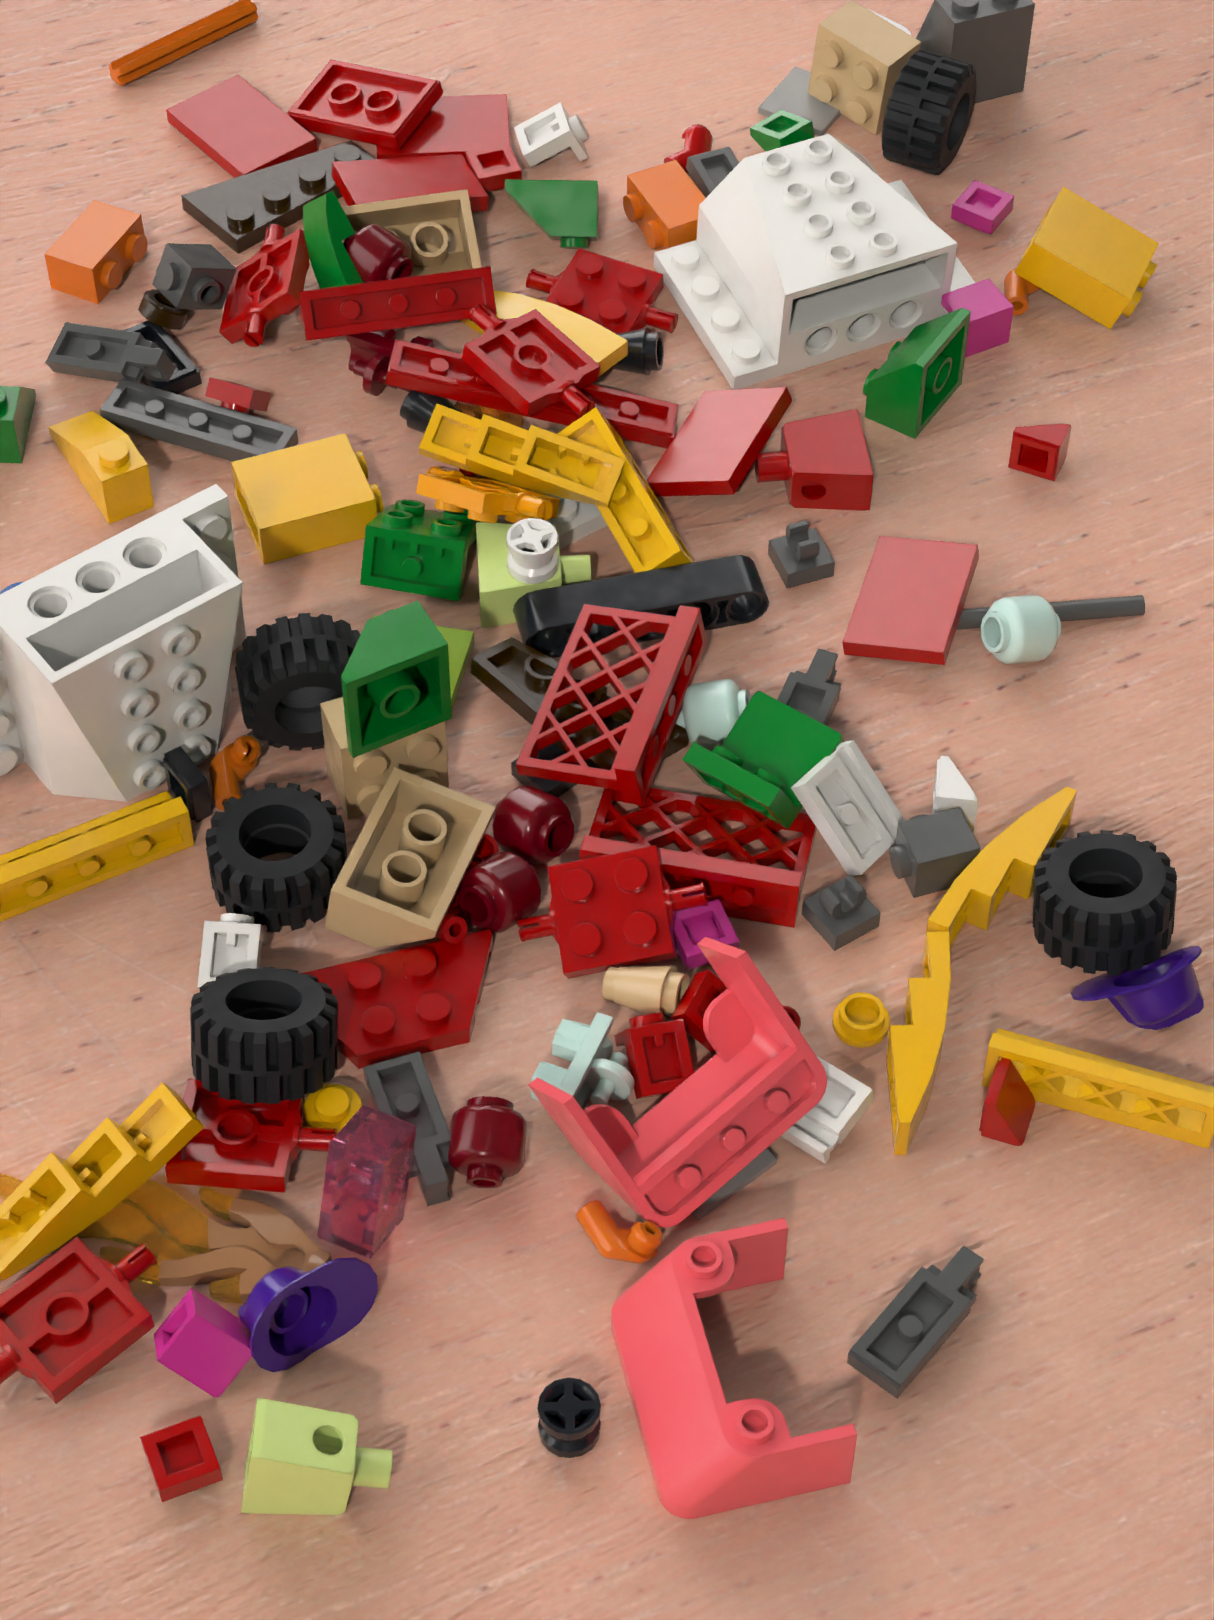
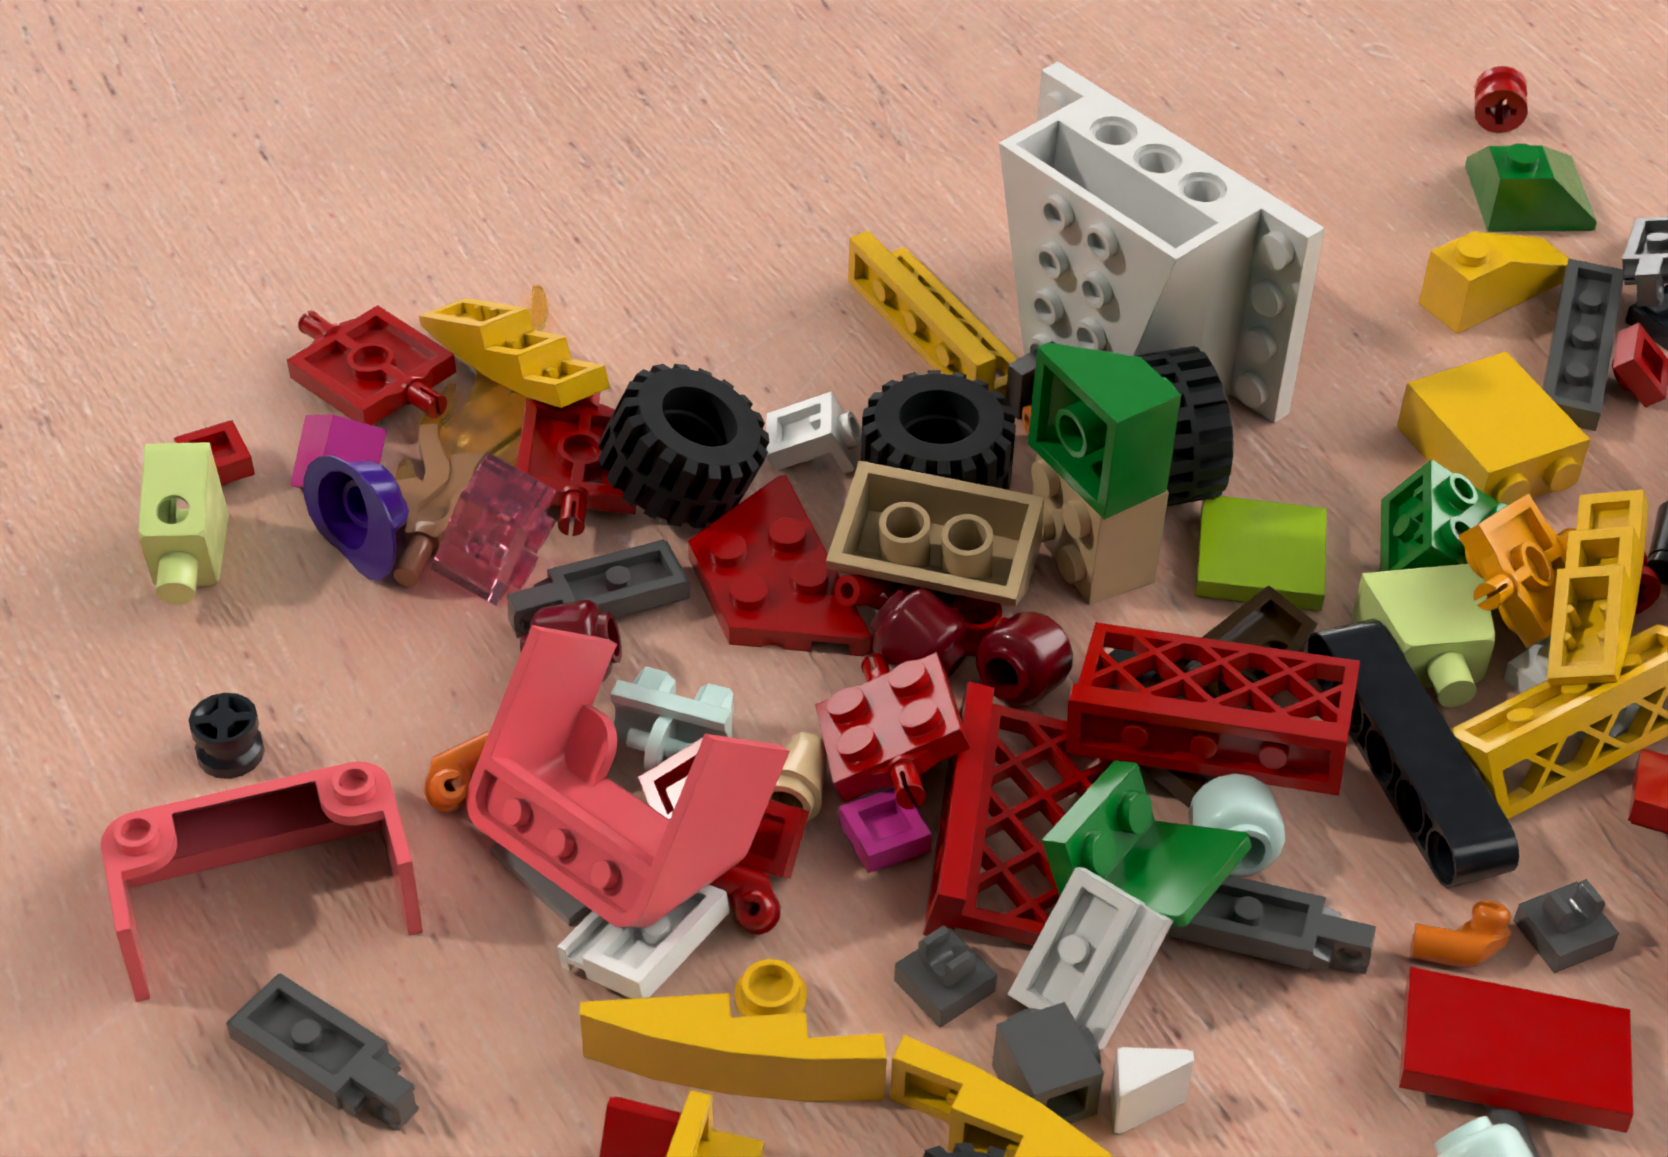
camera: 85 degrees right, 5 degrees down
yellow plate [303,1084,363,1140] -> none
white wheel [506,518,558,584] -> none
none -> orange arm [1410,900,1511,968]

